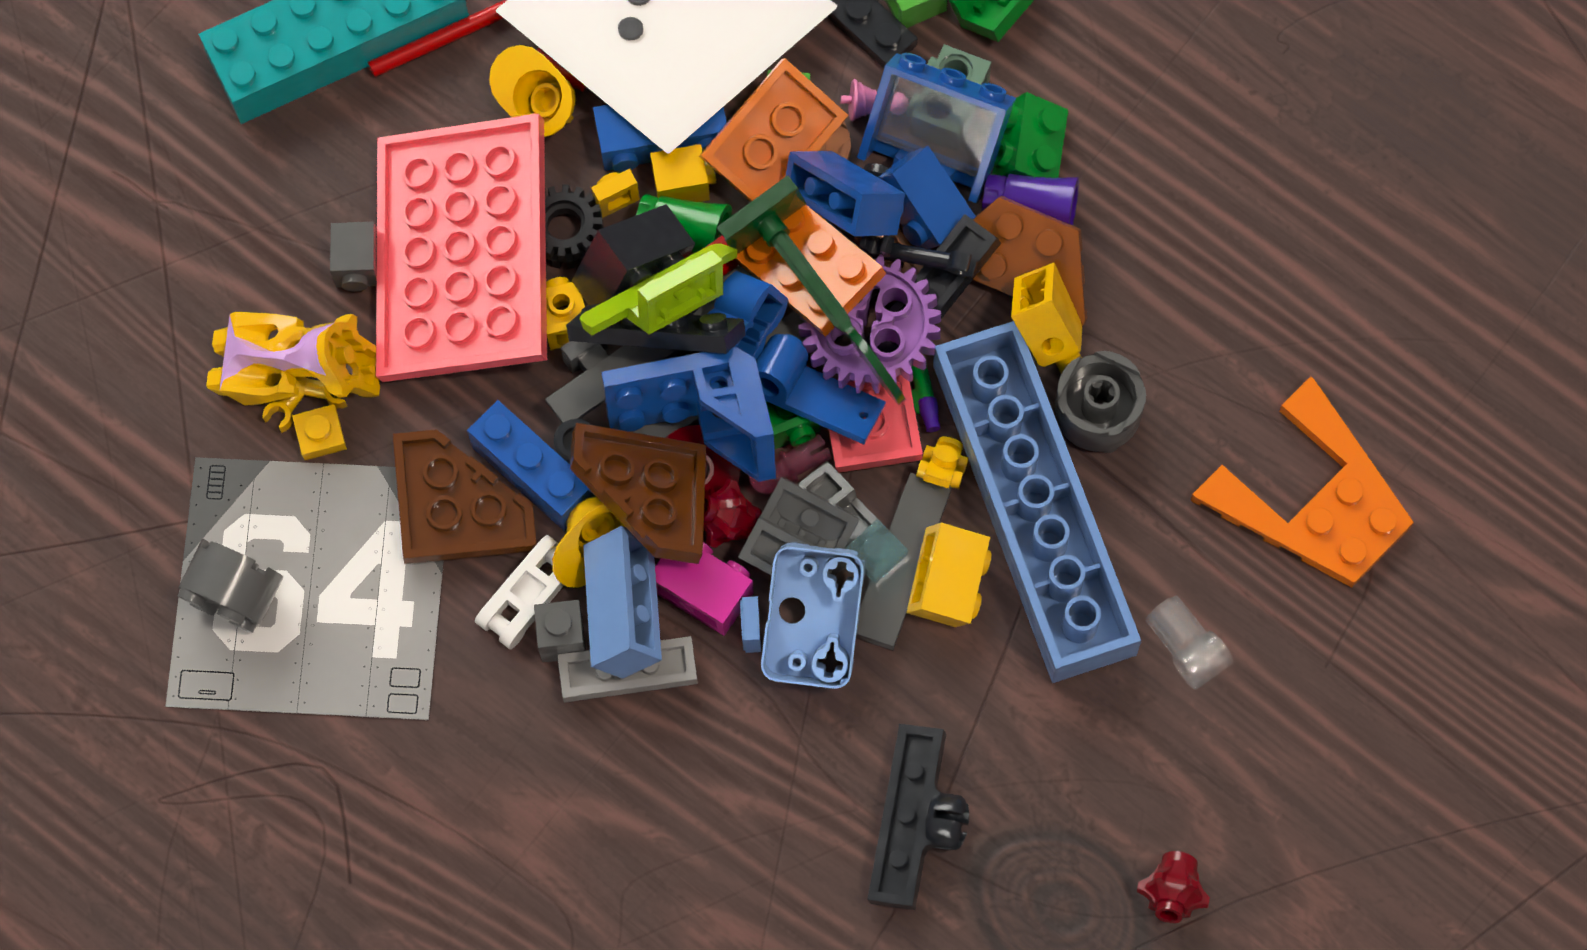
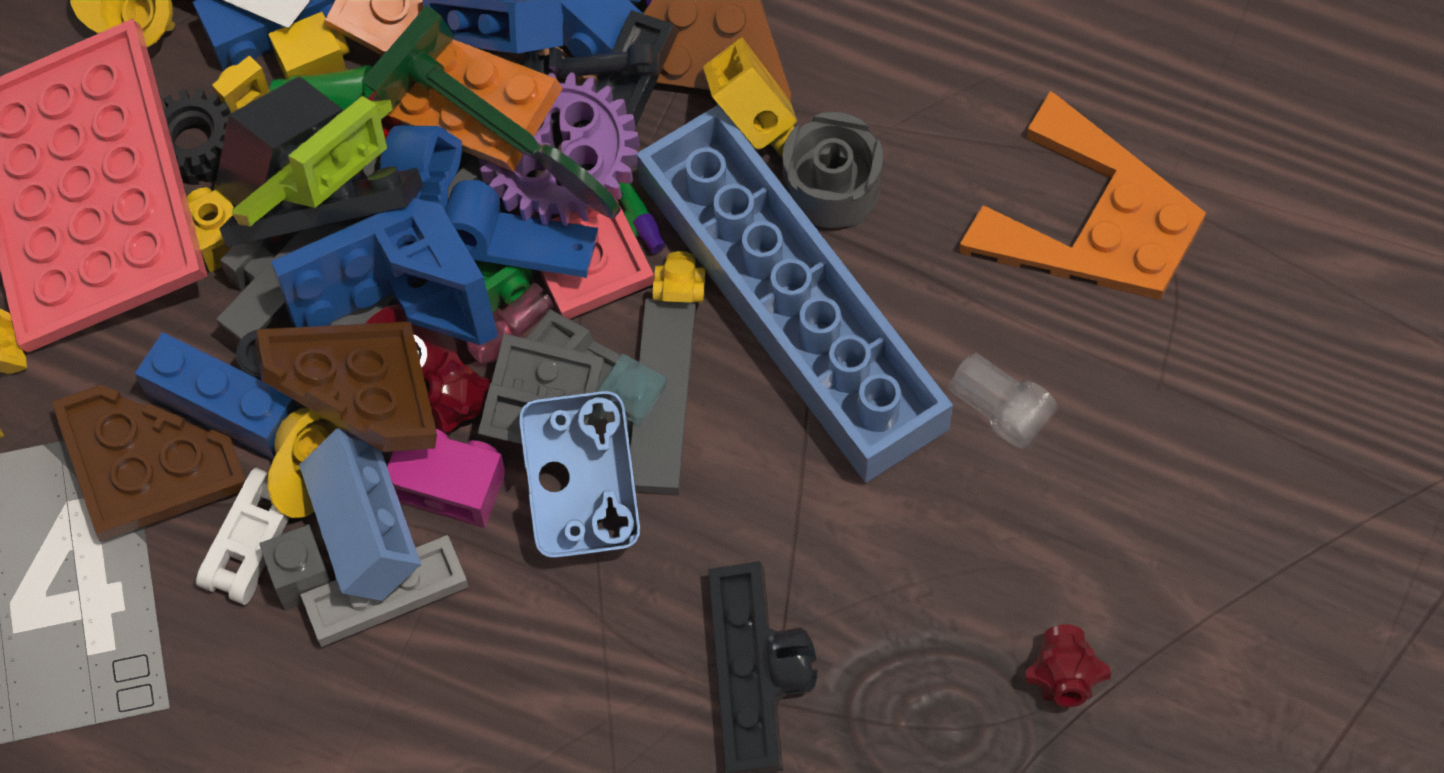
camera: 15 degrees left, 5 degrees down
medium blue tile [740,596,761,653] -> none
yellow brick [906,523,991,627] -> none

